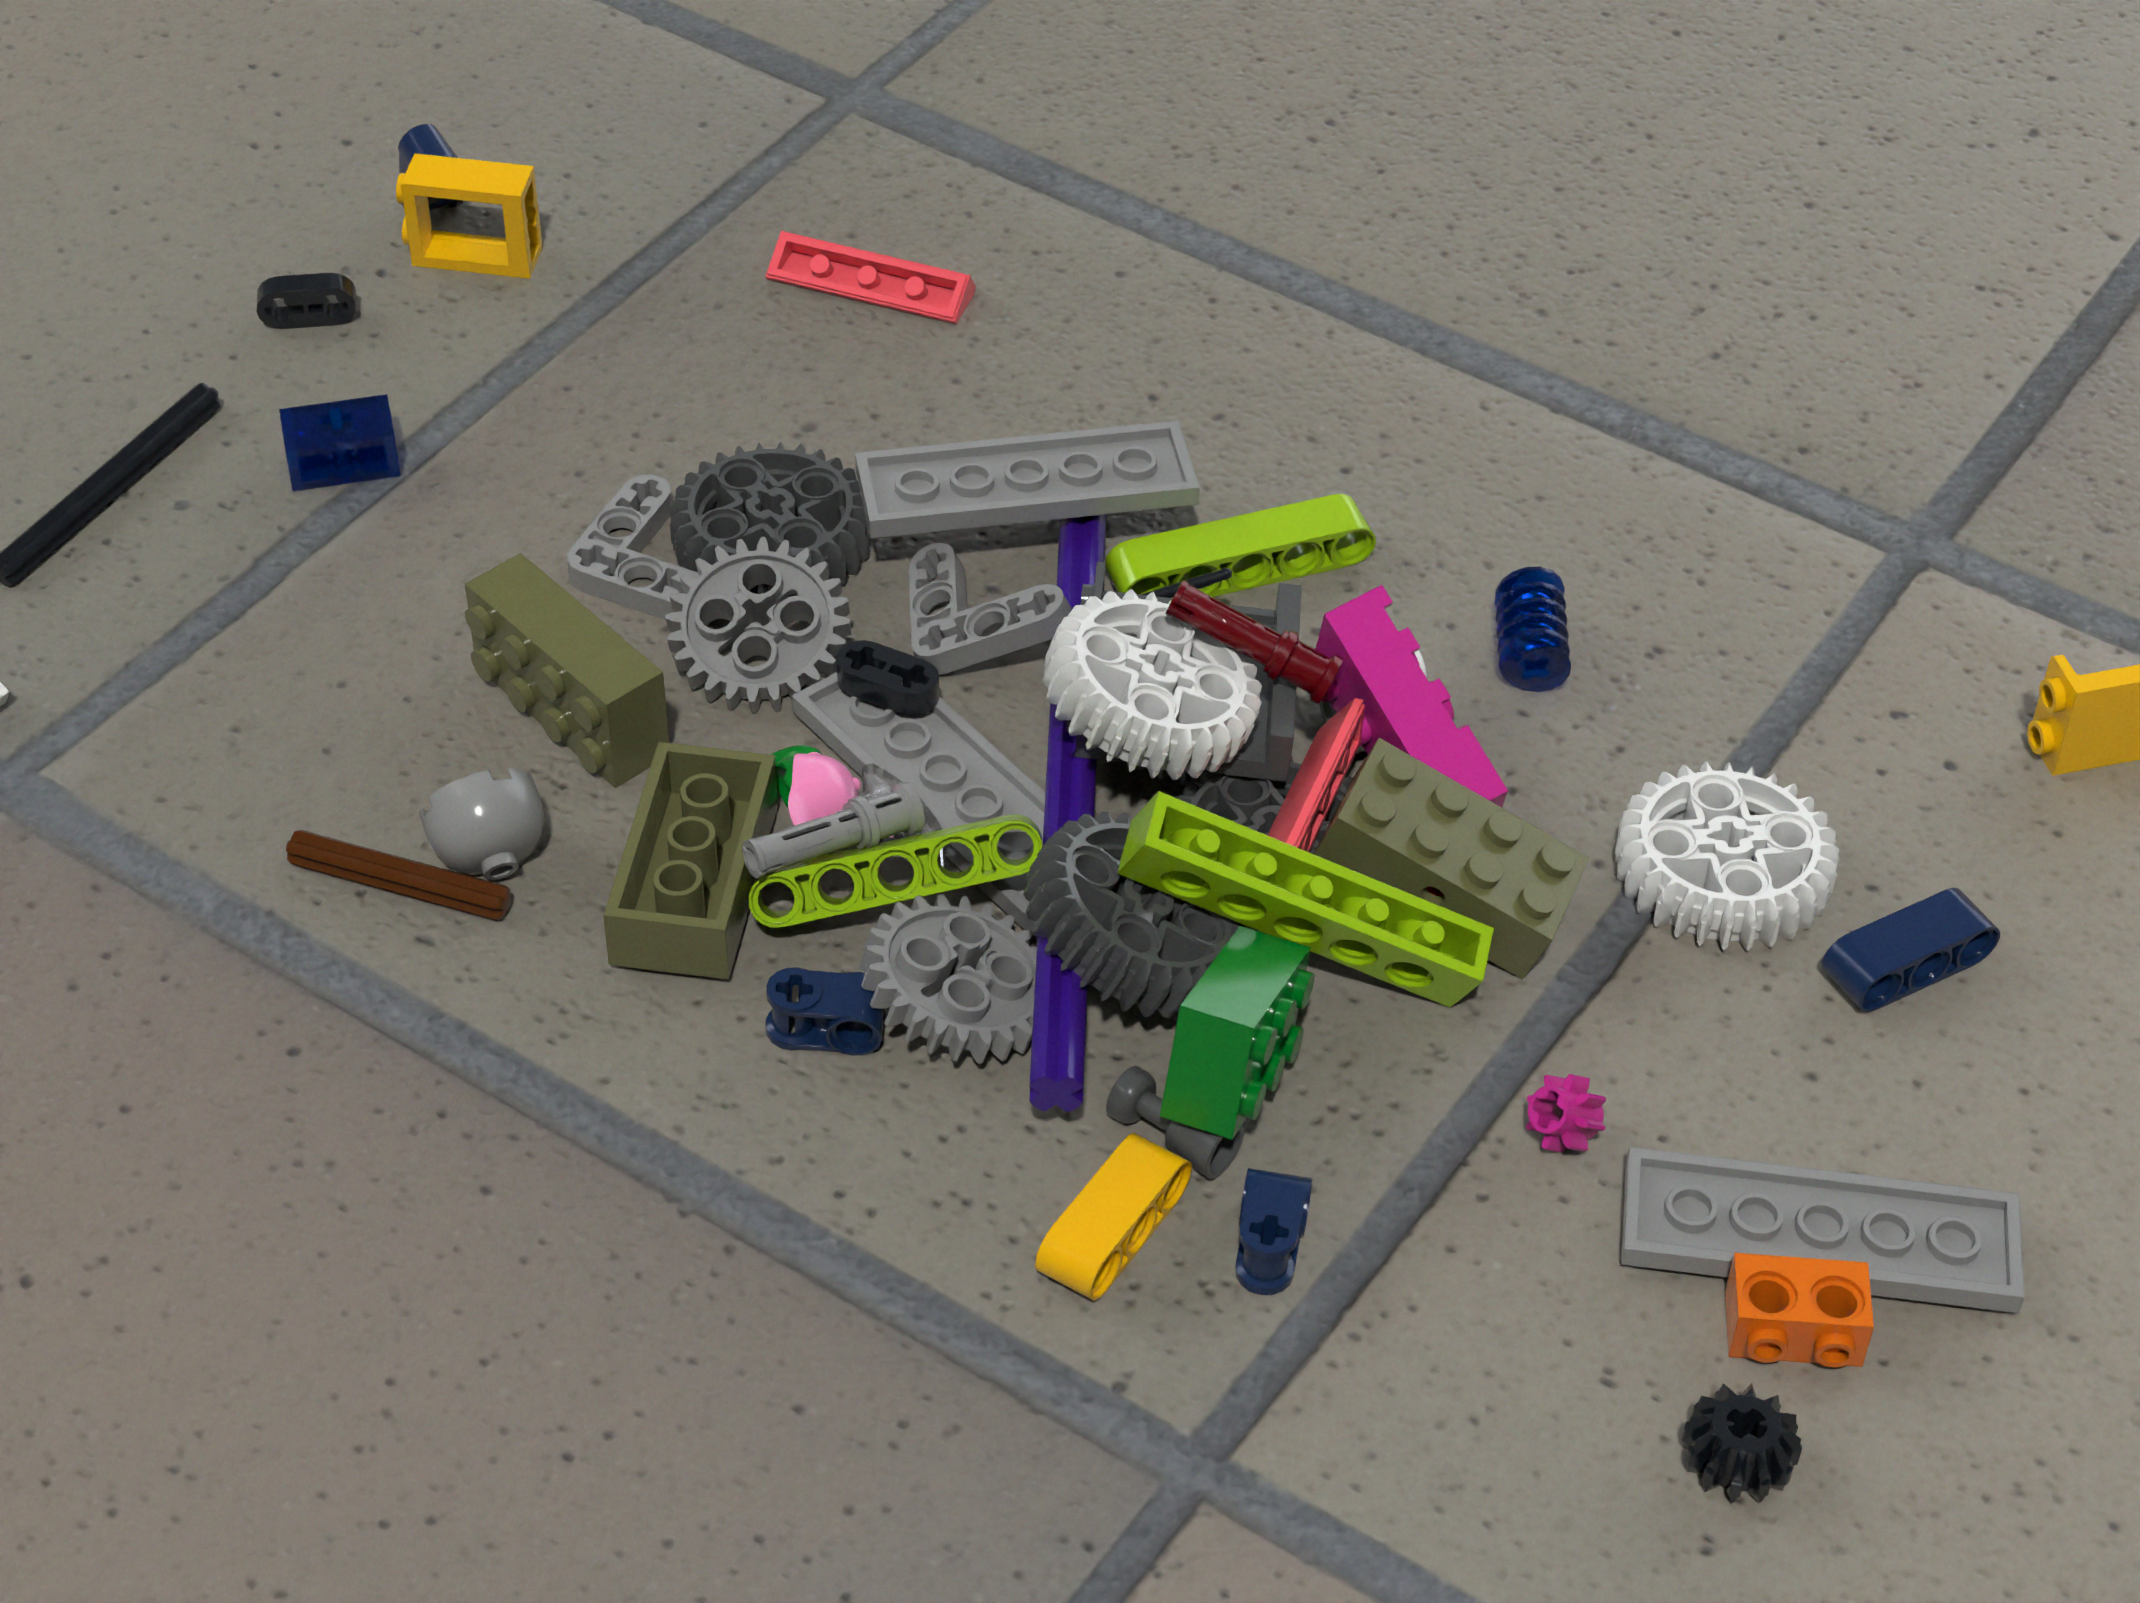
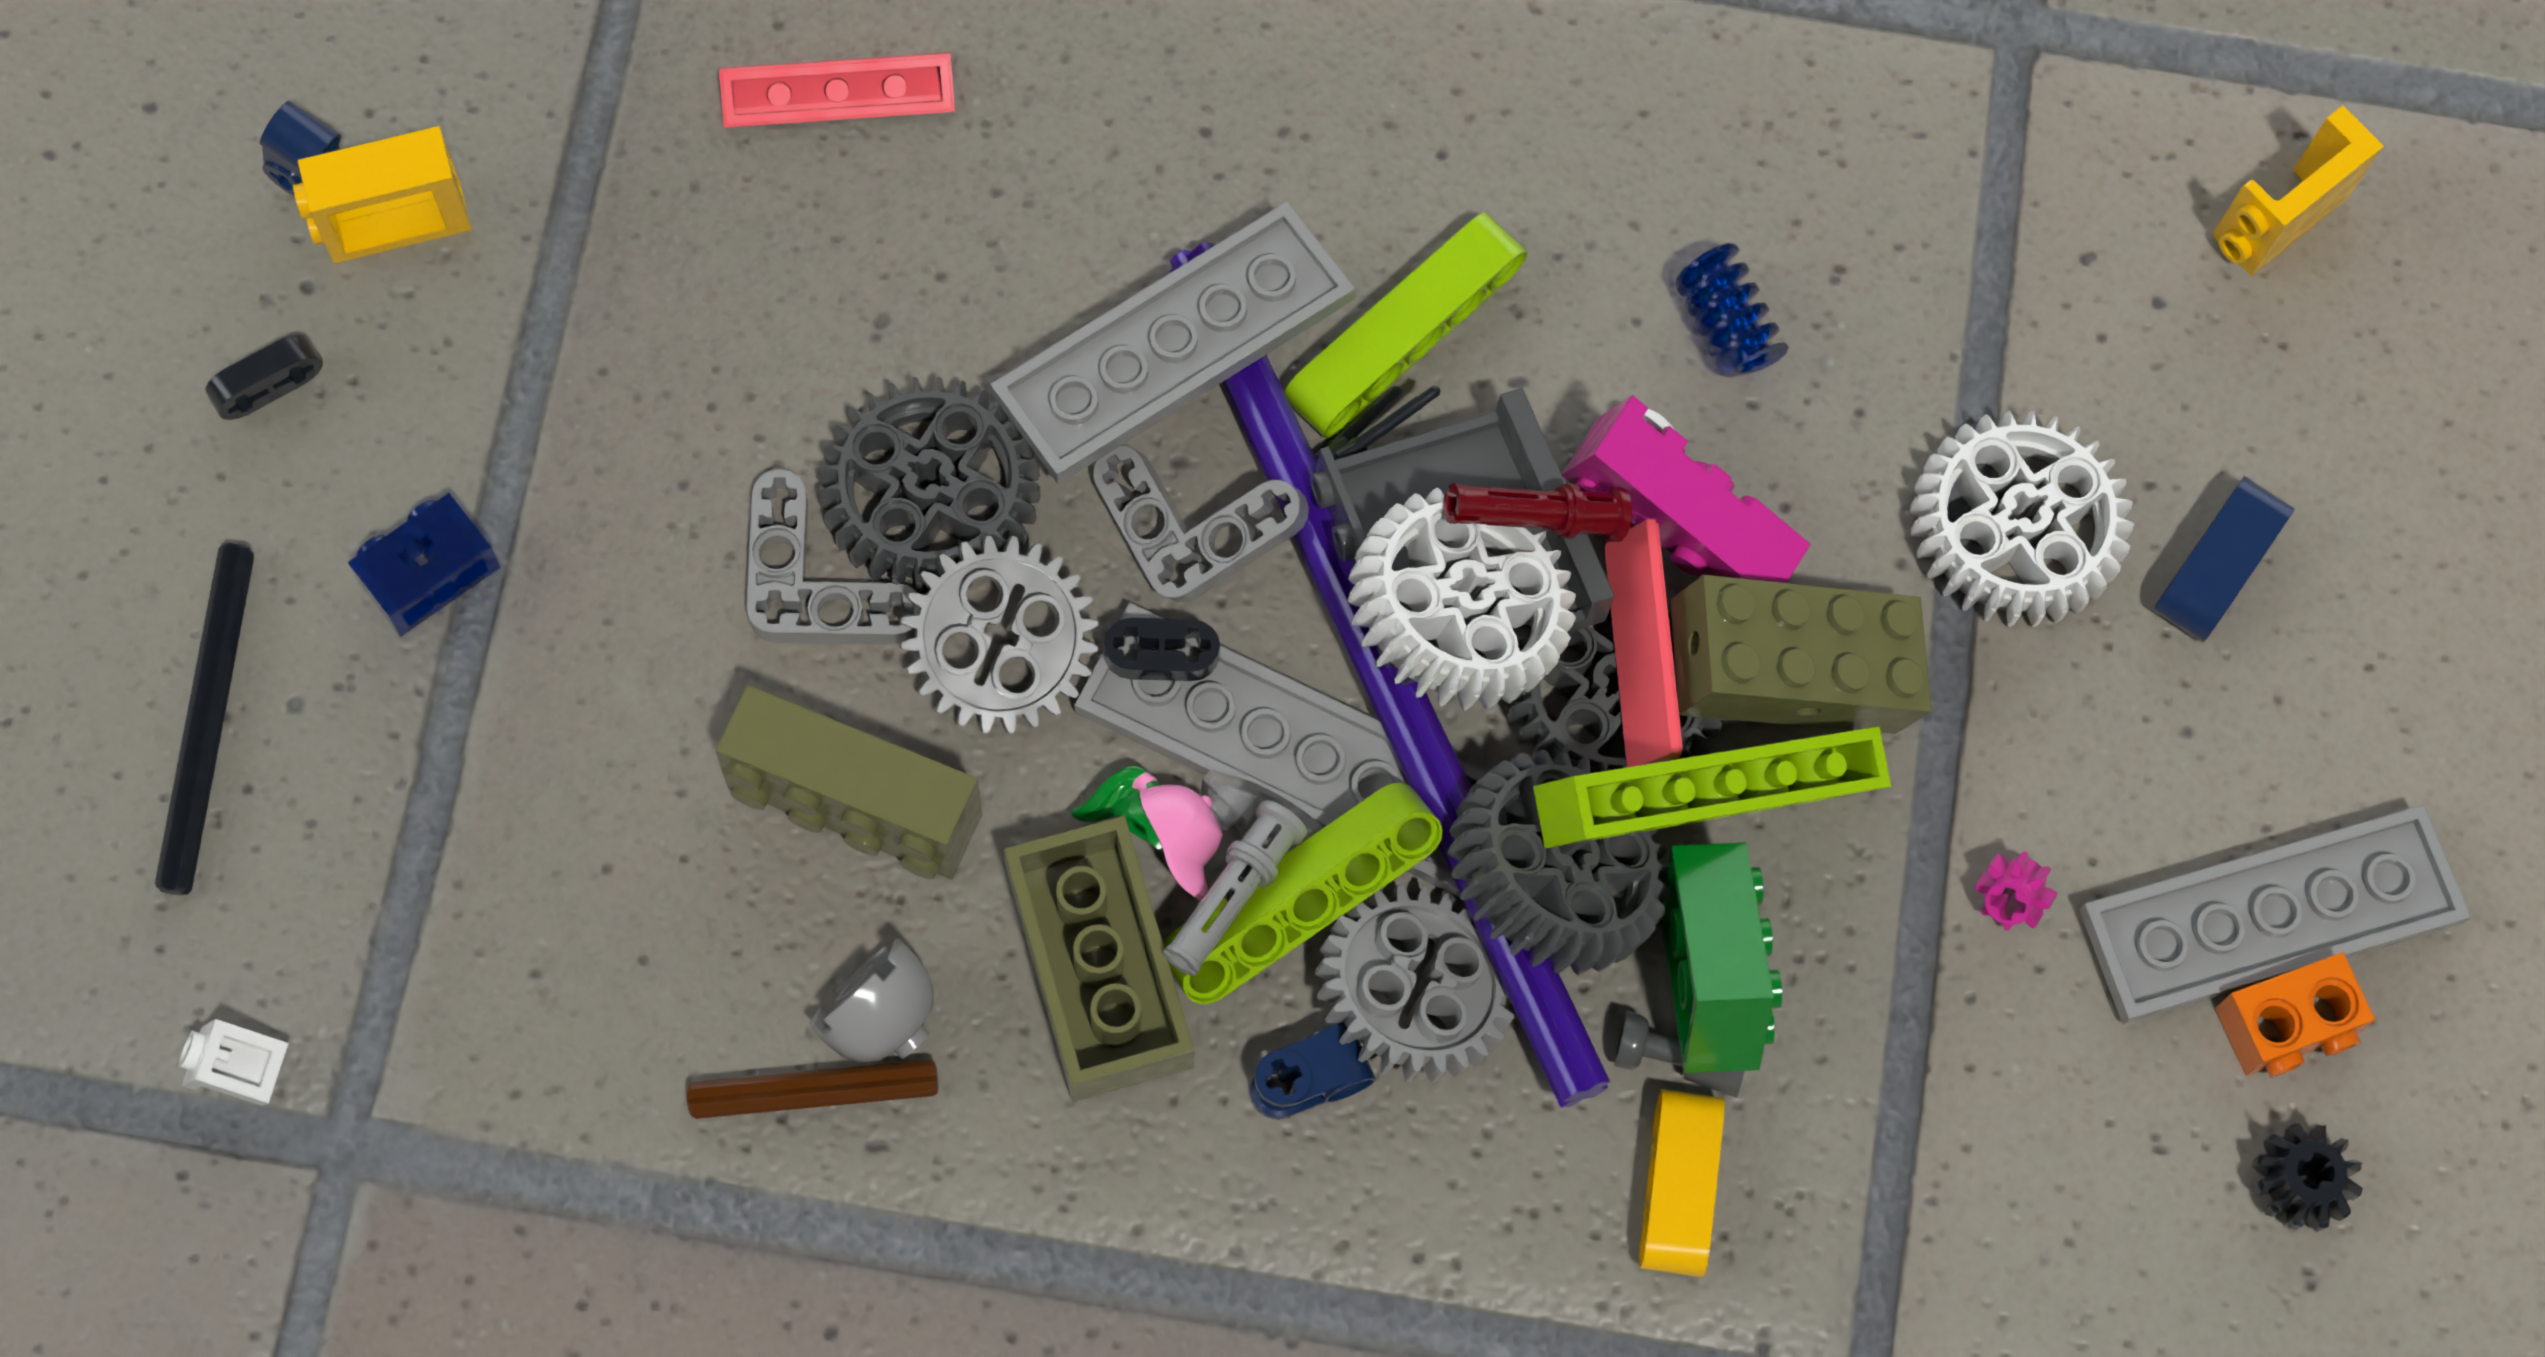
camera: 30 degrees left, 25 degrees up
dark blue piece [1235,1168,1313,1295] -> none

